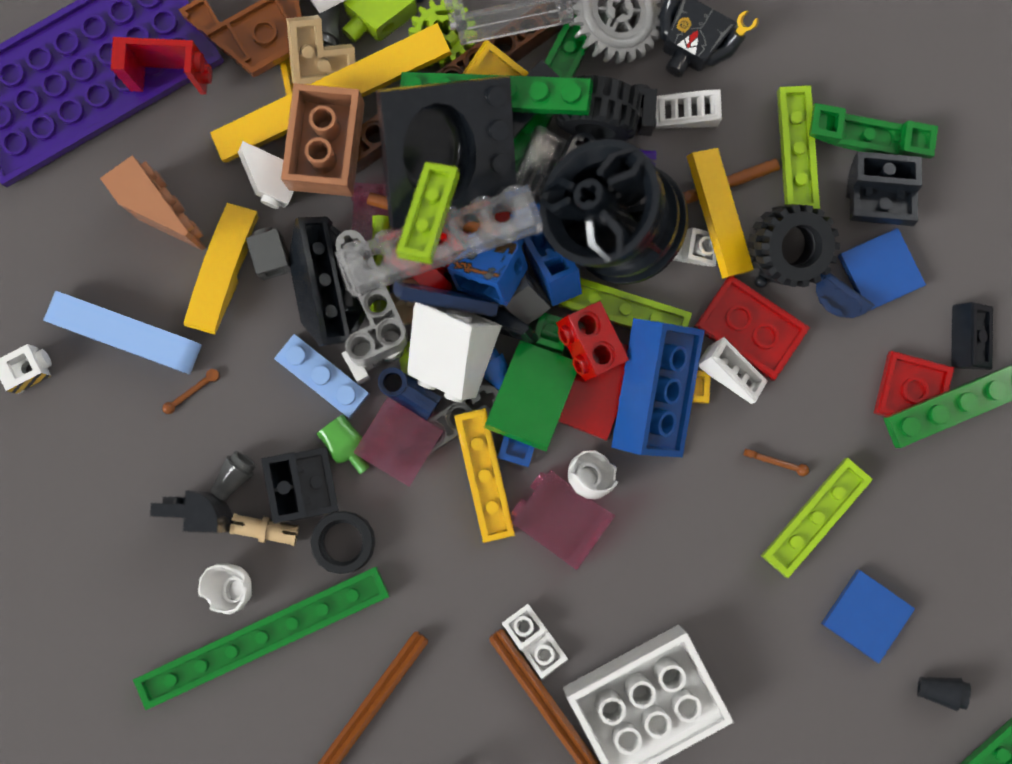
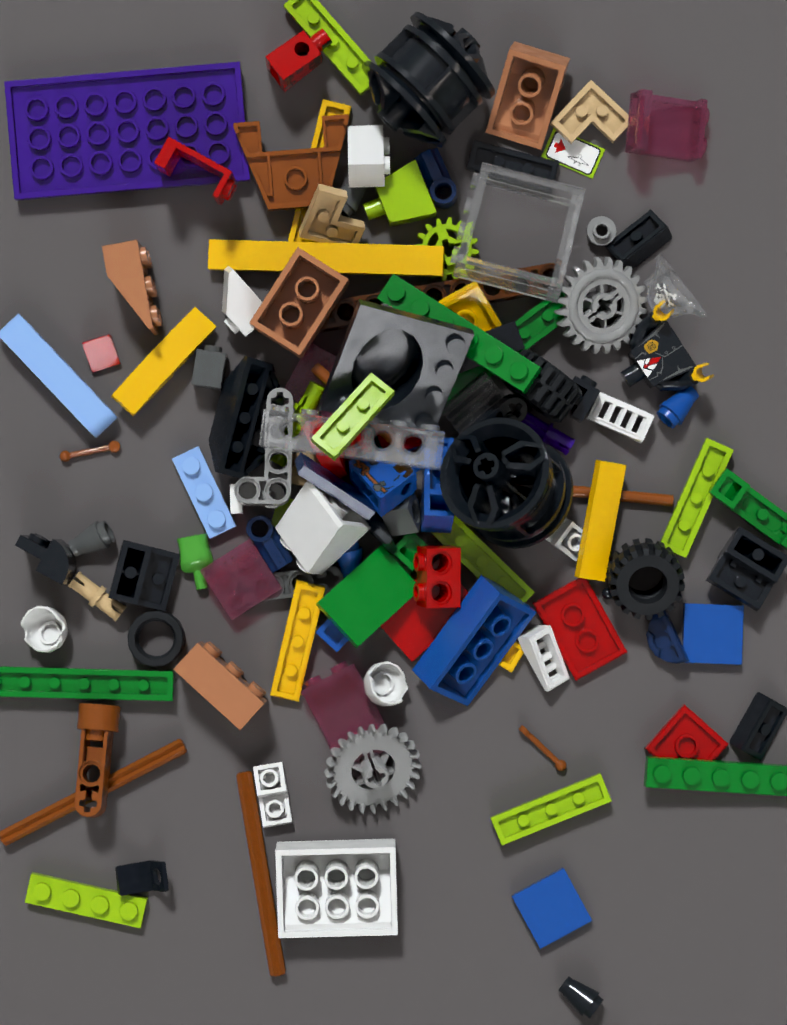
camera: 25 degrees right, 5 degrees up
none -> dark orange beam [75,703,121,818]
none -> slope [82,334,121,373]
none -> nougat brick [173,641,267,730]
none -> light grey gear [324,724,422,814]
none -> blue cone [656,387,699,428]

